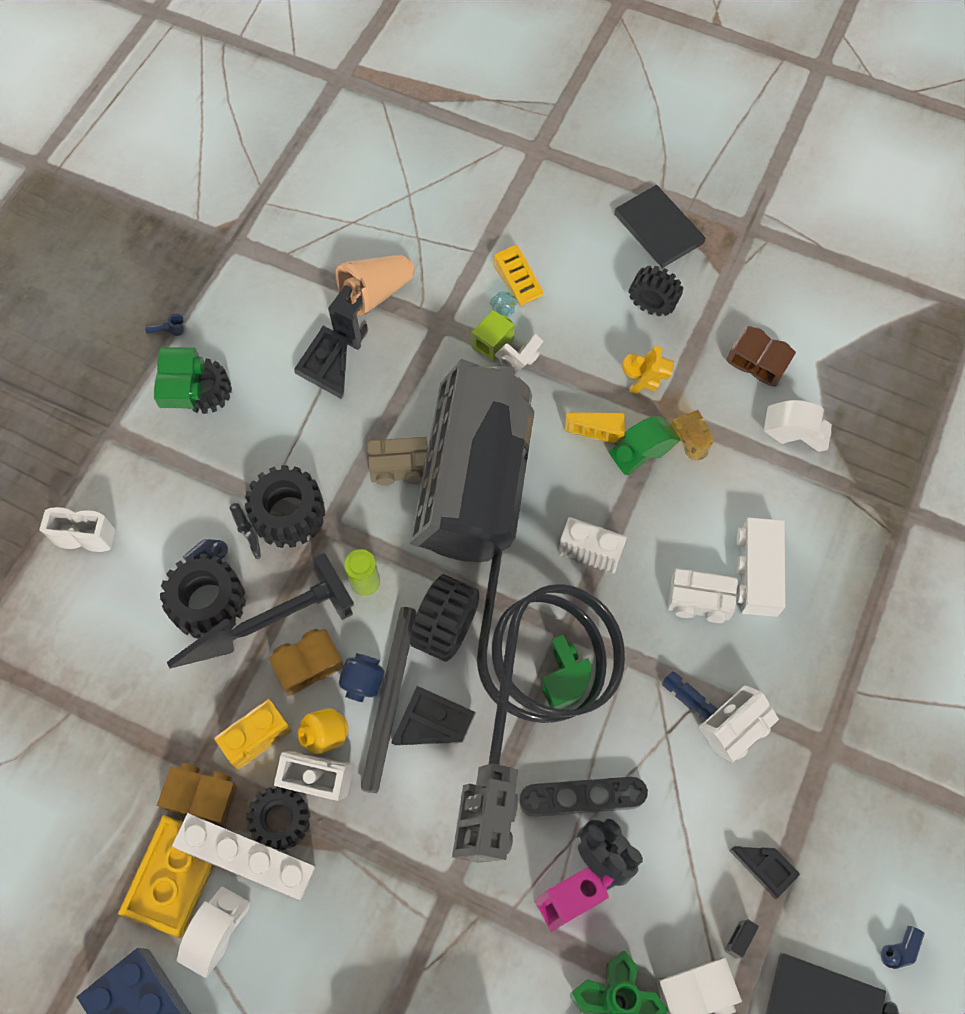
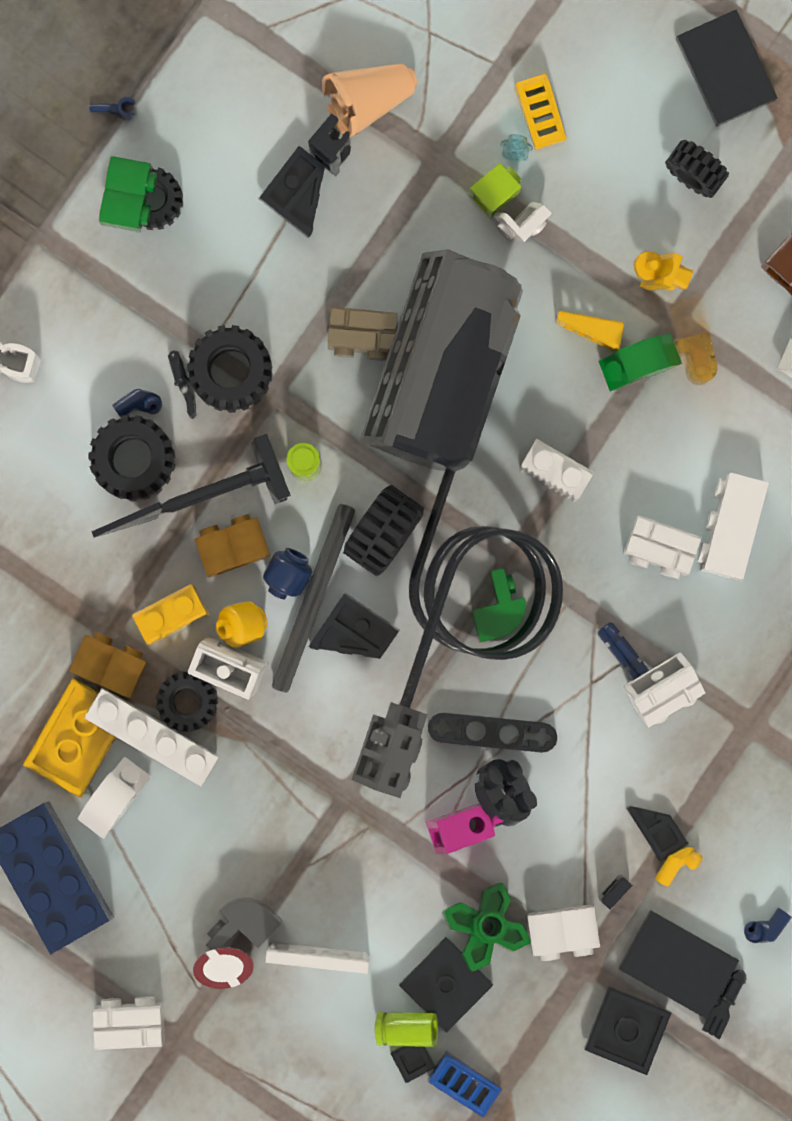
camera: 10 degrees right, 20 degrees up
none -> yellow arm [655,847,703,887]

